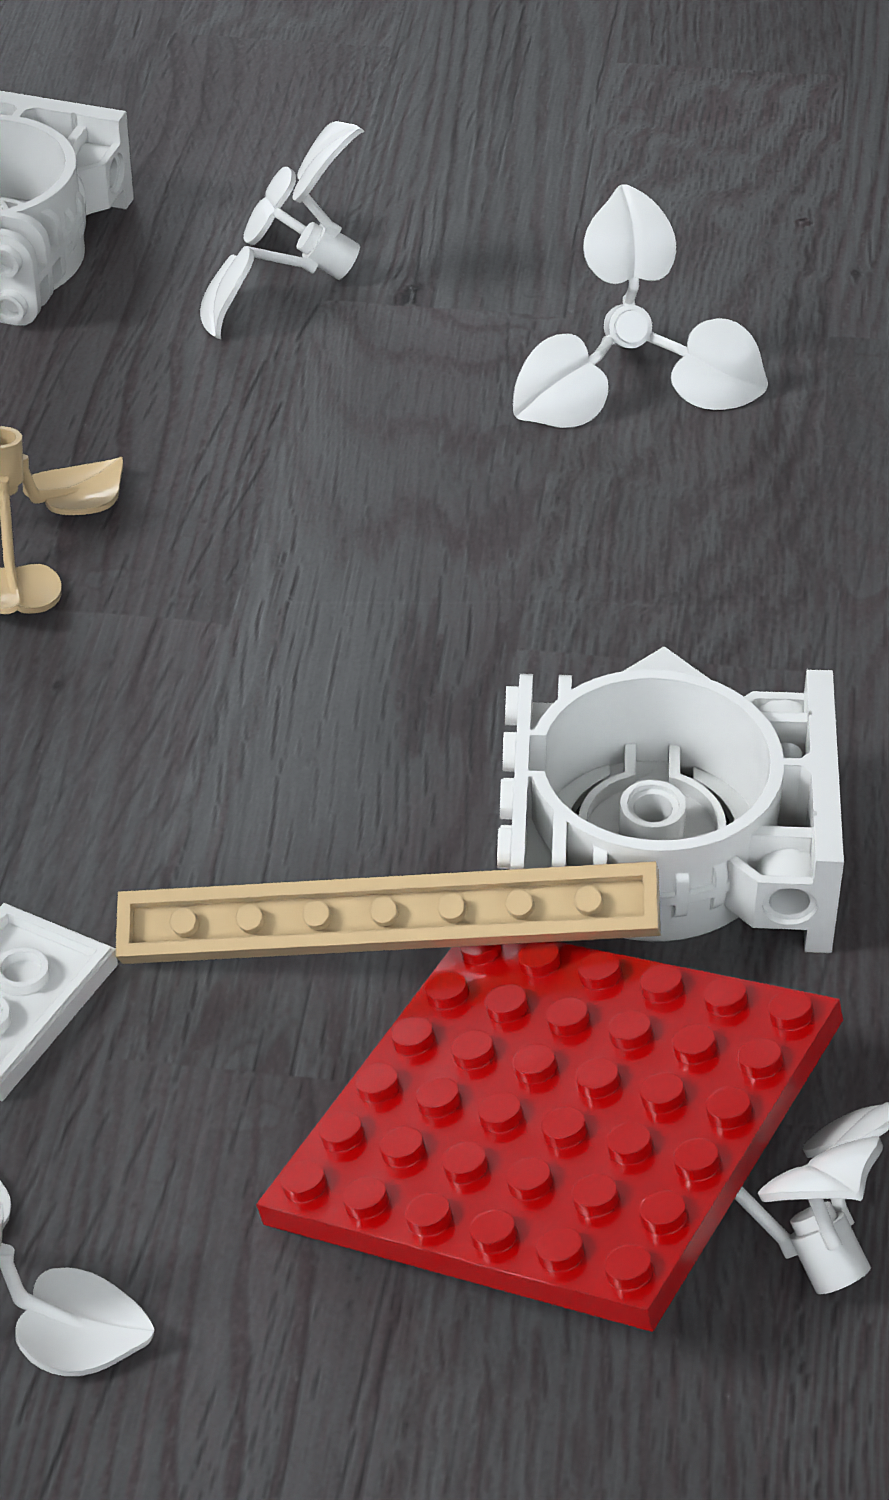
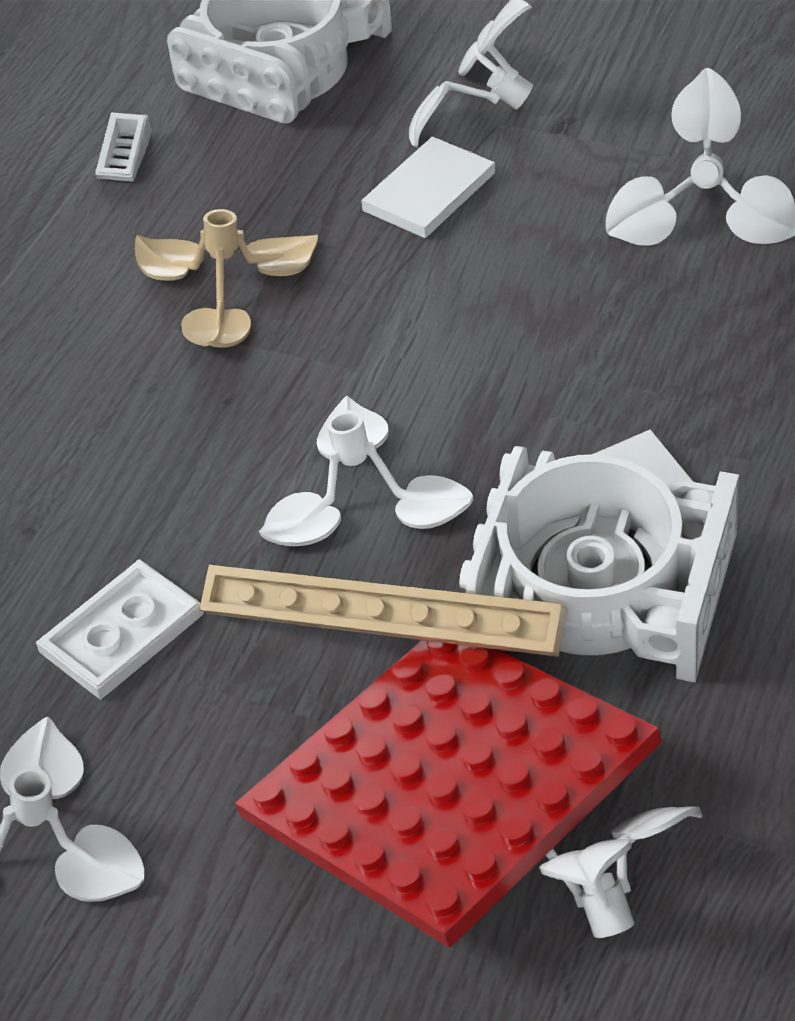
camera: 20 degrees right, 5 degrees up
none -> white plant [259,396,474,546]
none -> white tile [361,137,495,238]

